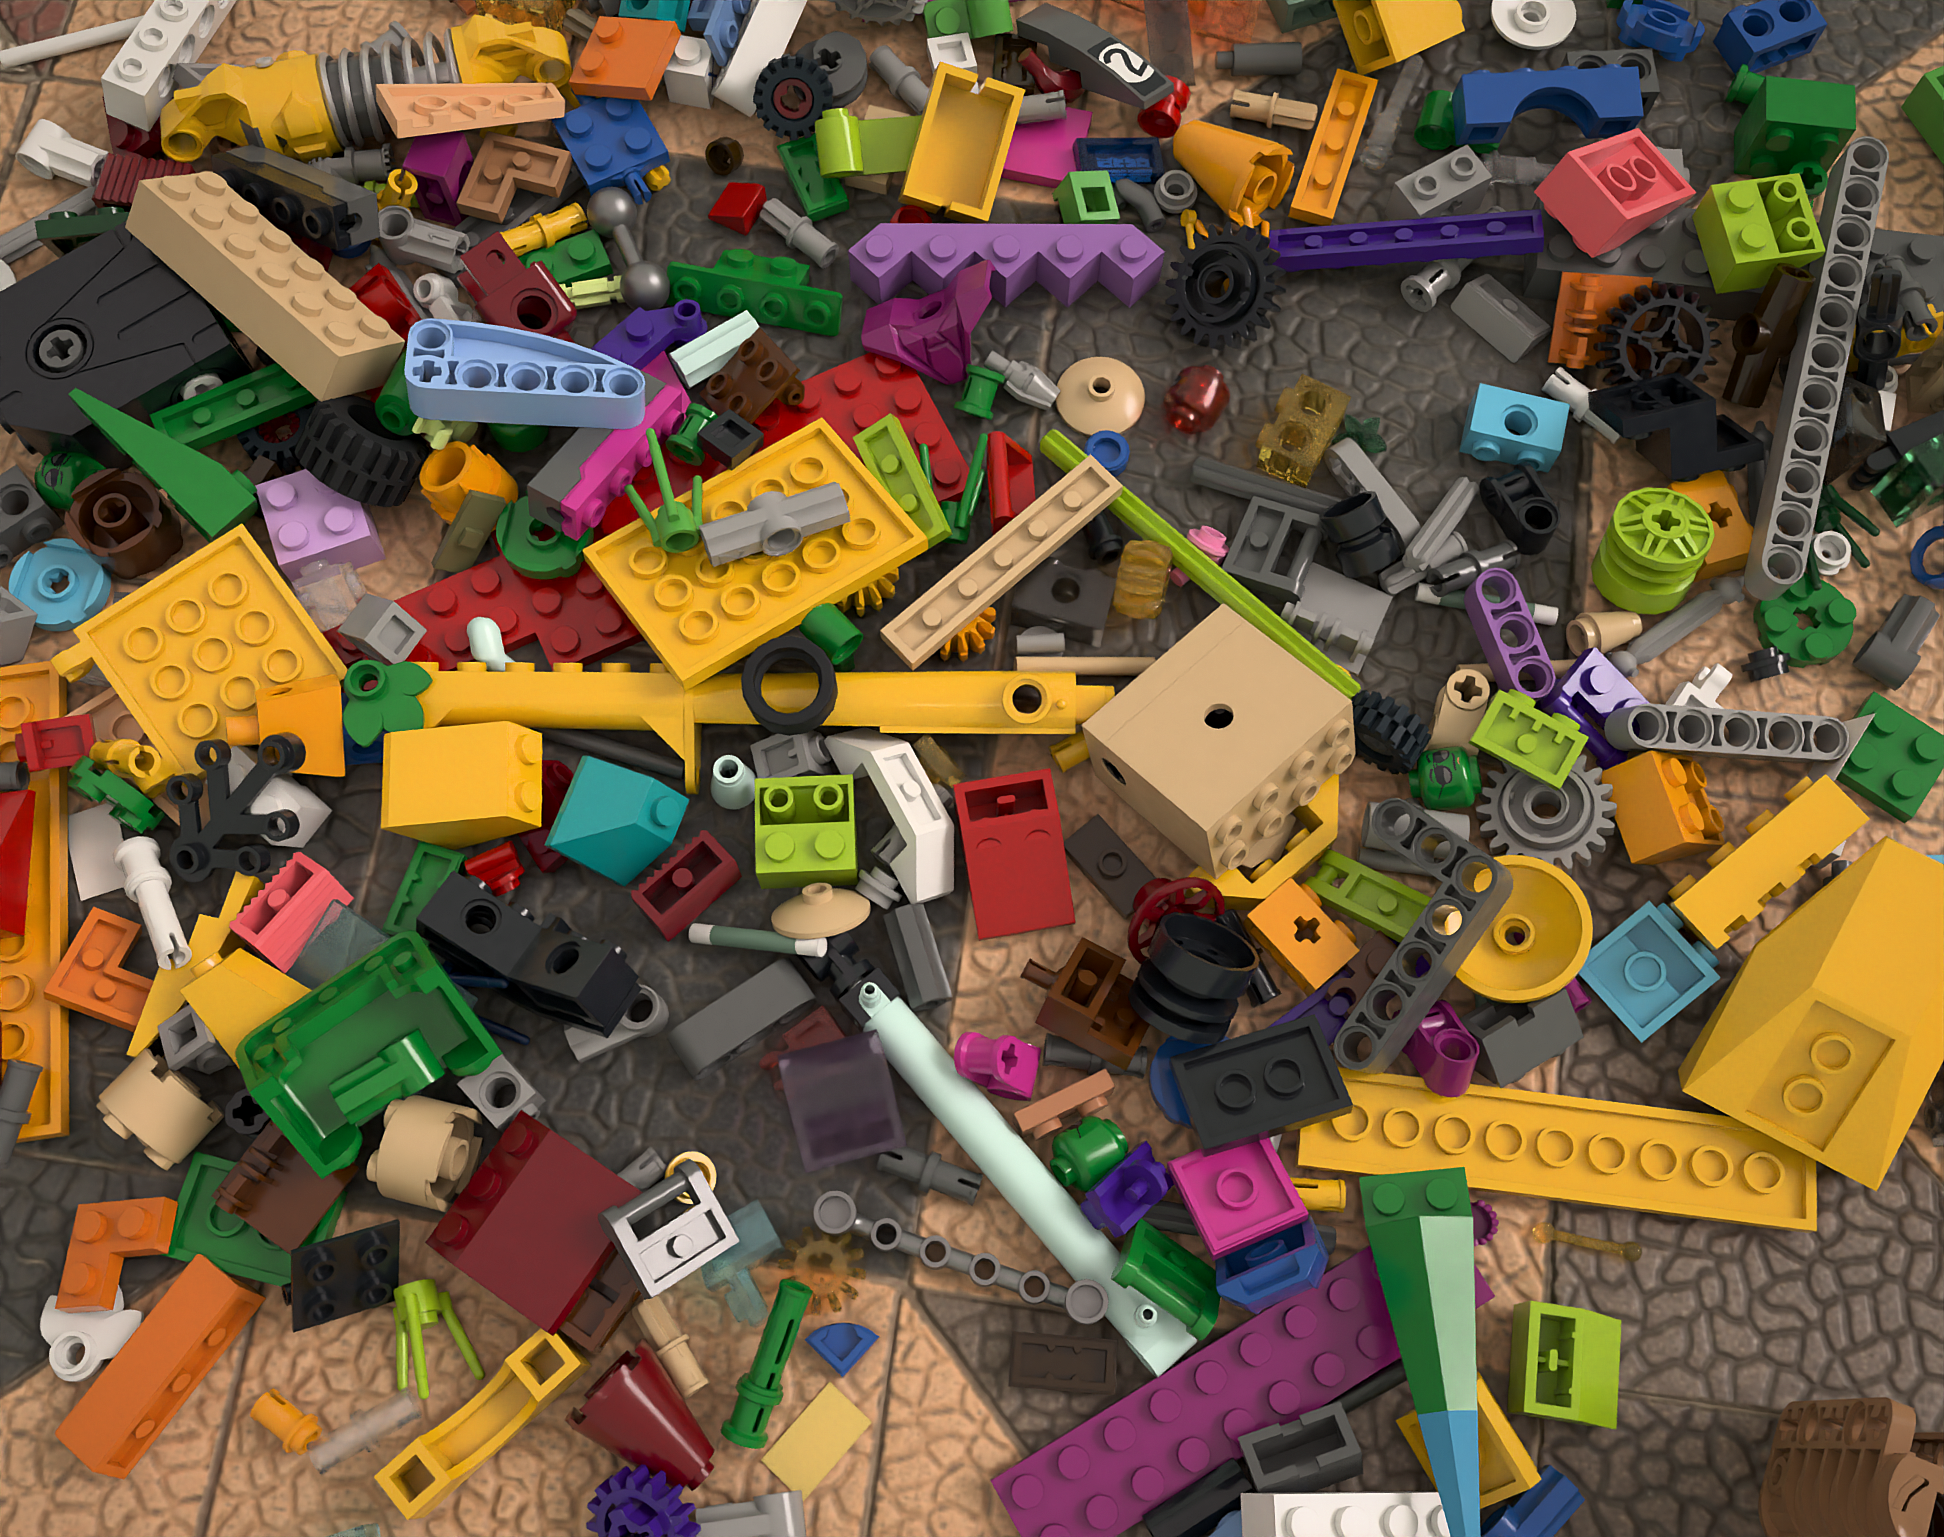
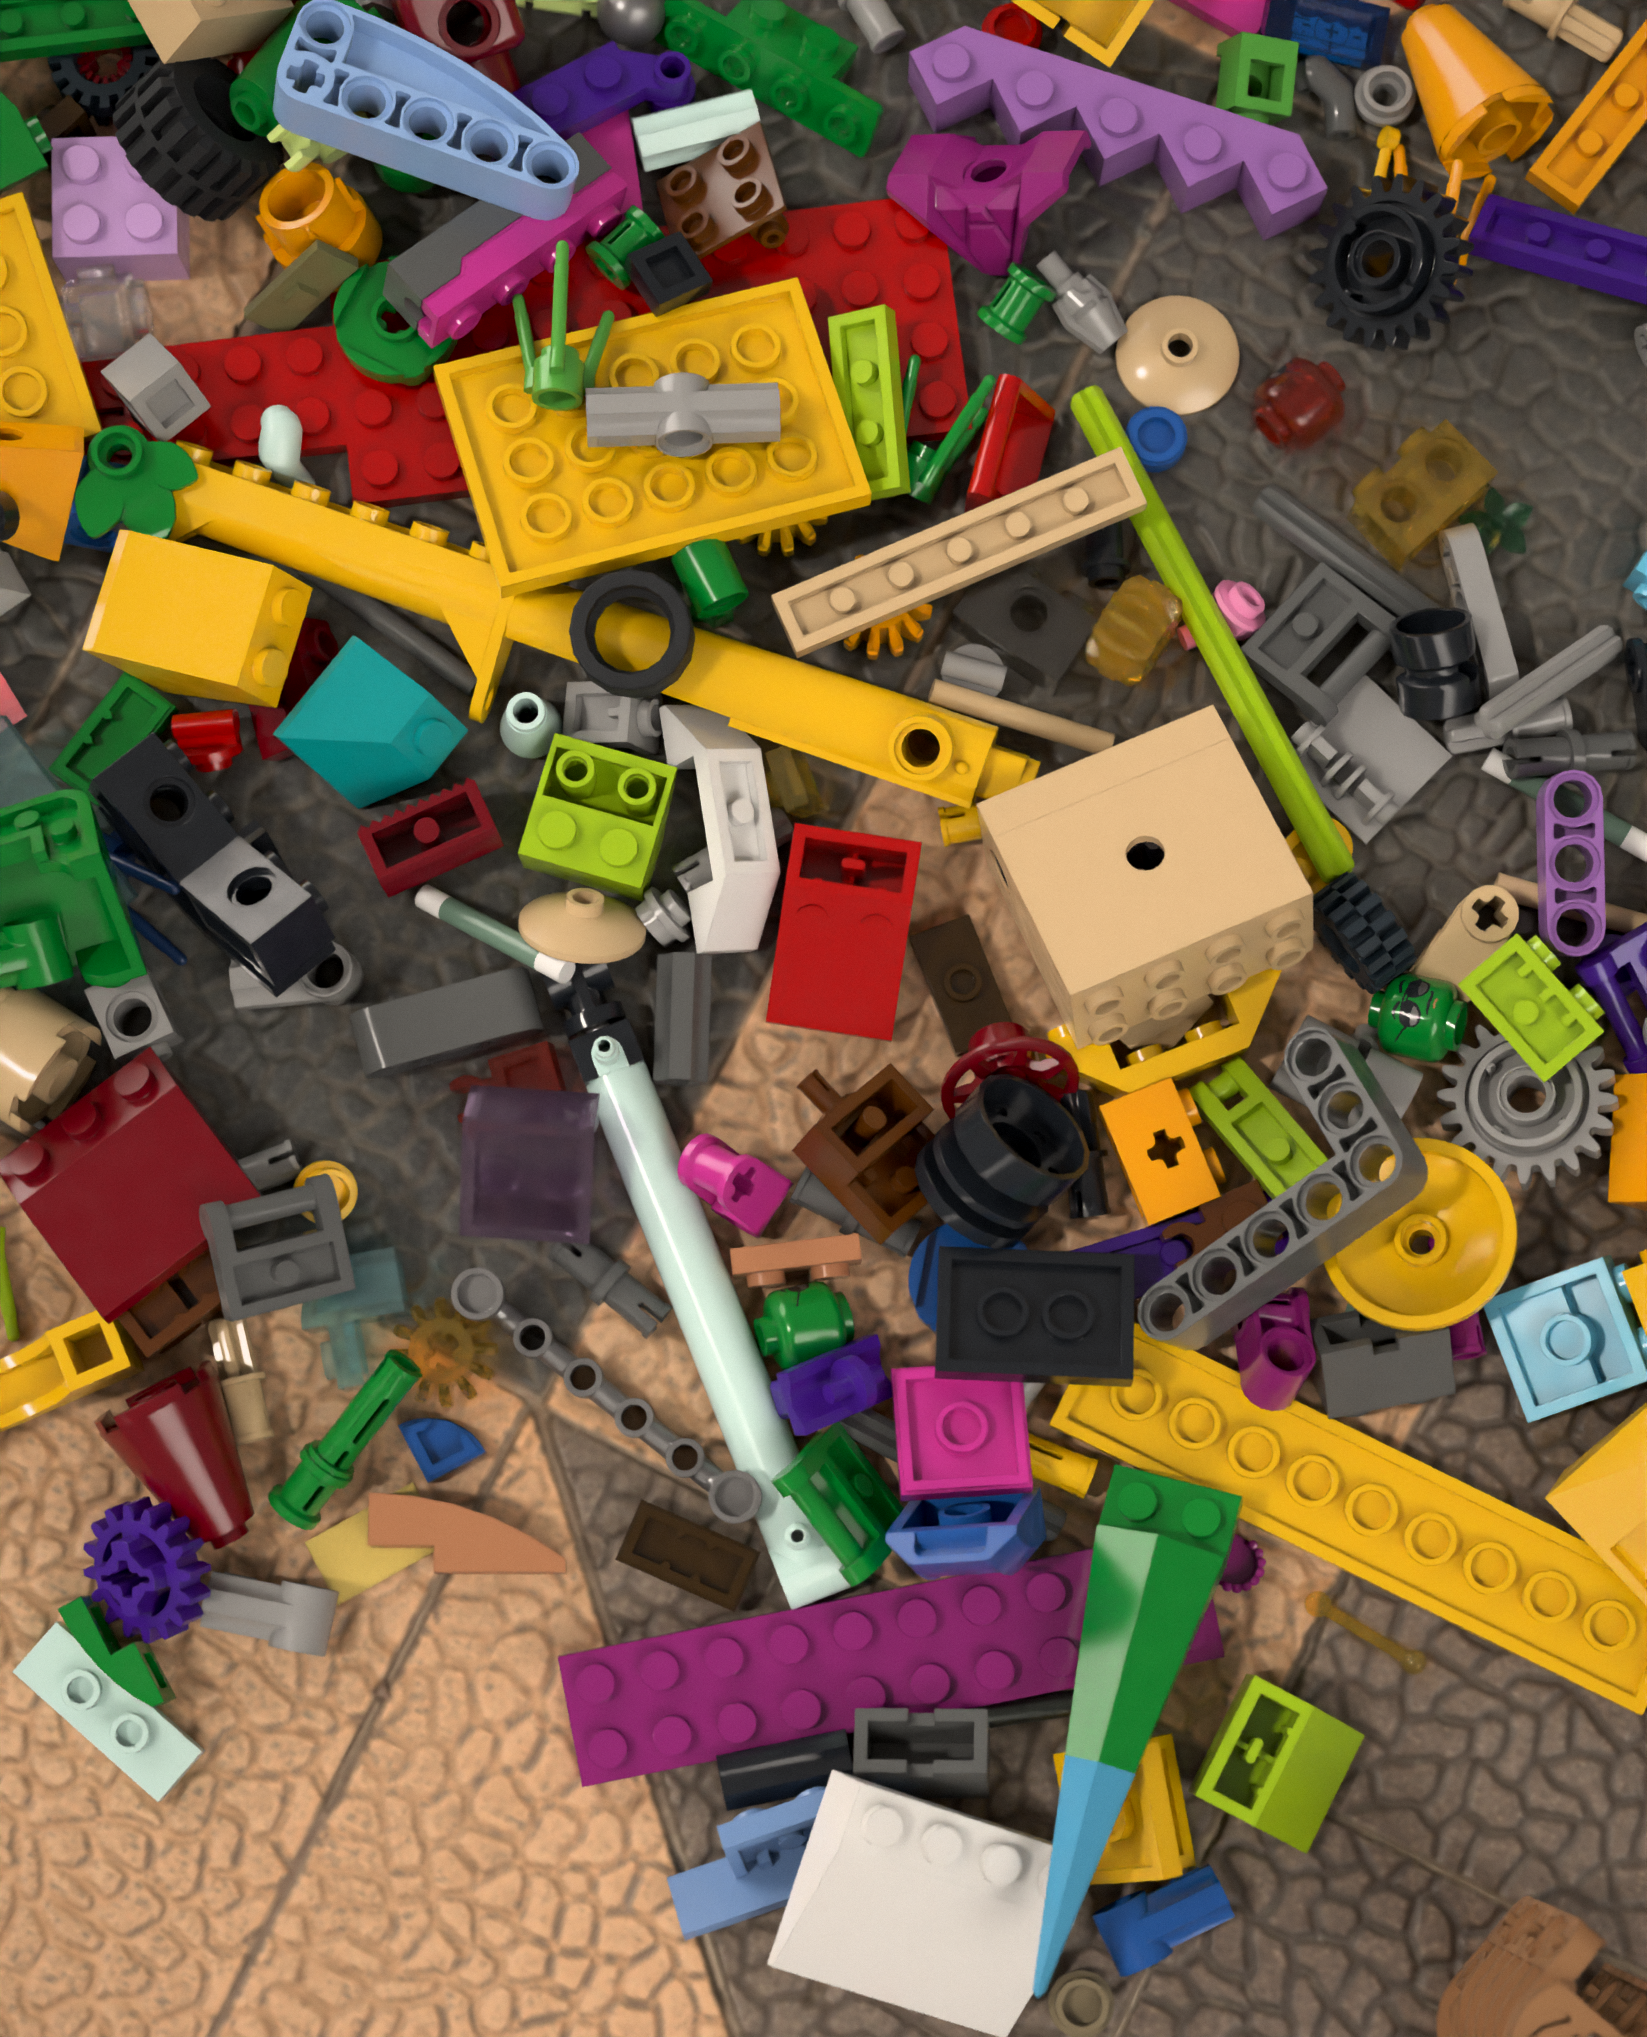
camera: 20 degrees right, 10 degrees up
none -> nougat slope [368,1493,567,1574]

